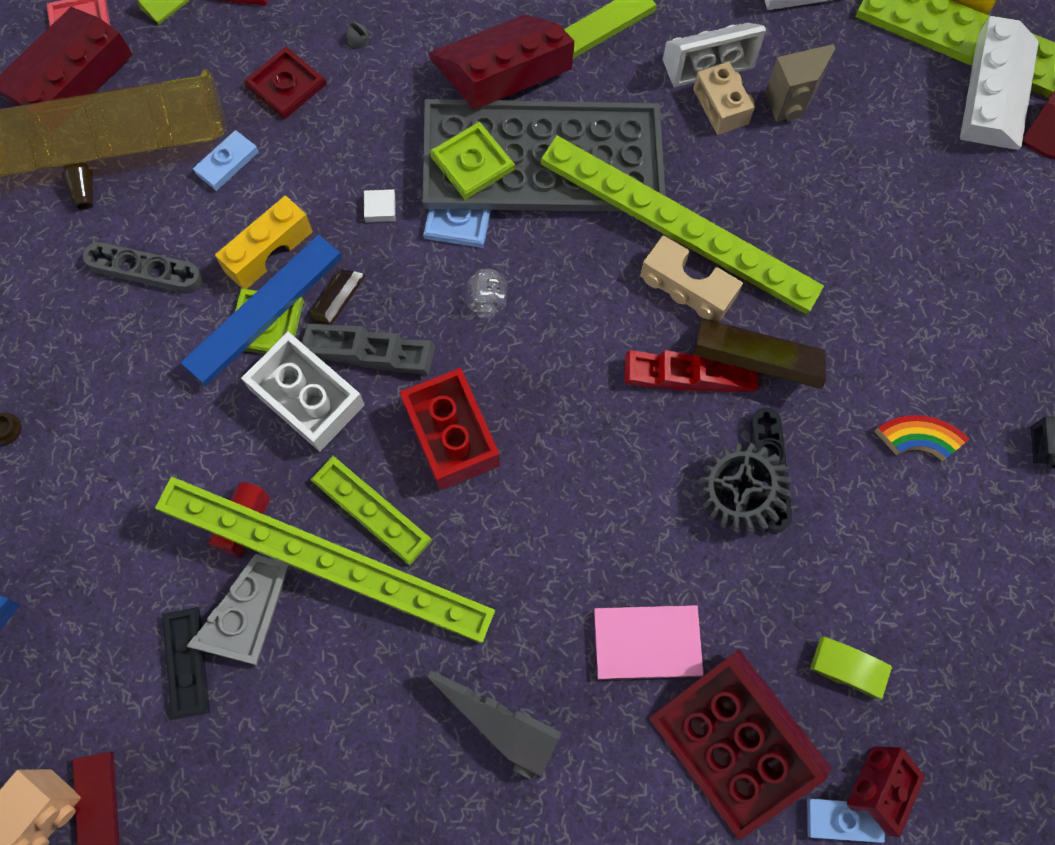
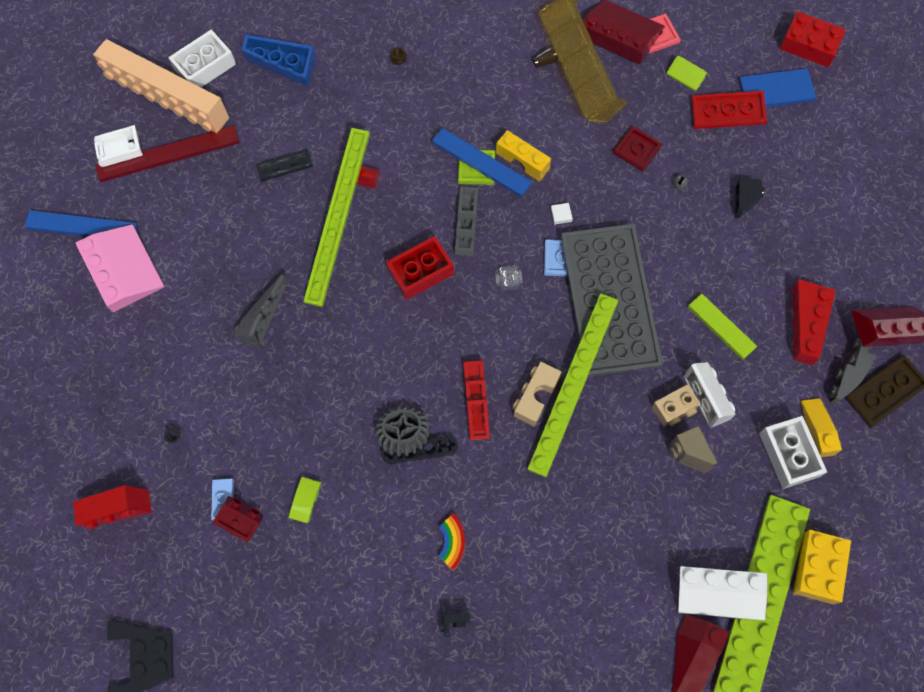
camera: 85 degrees right, 0 degrees up
dark grey beam [83,242,203,293] -> none
light grey wing [187,554,290,666] -> none
light blue plate [193,130,259,191] -> none
white brick [241,332,364,452] -> none
lime tile [310,456,432,566] -> none
dark brown tile [311,269,365,325] -> none
dark red slope [428,14,575,110] -> none
lime tile [430,121,515,200] -> none
bright pink tile [594,605,703,680] -> none
dark red slope [649,649,831,841] -> none
dark brown tile [694,318,826,389] -> none

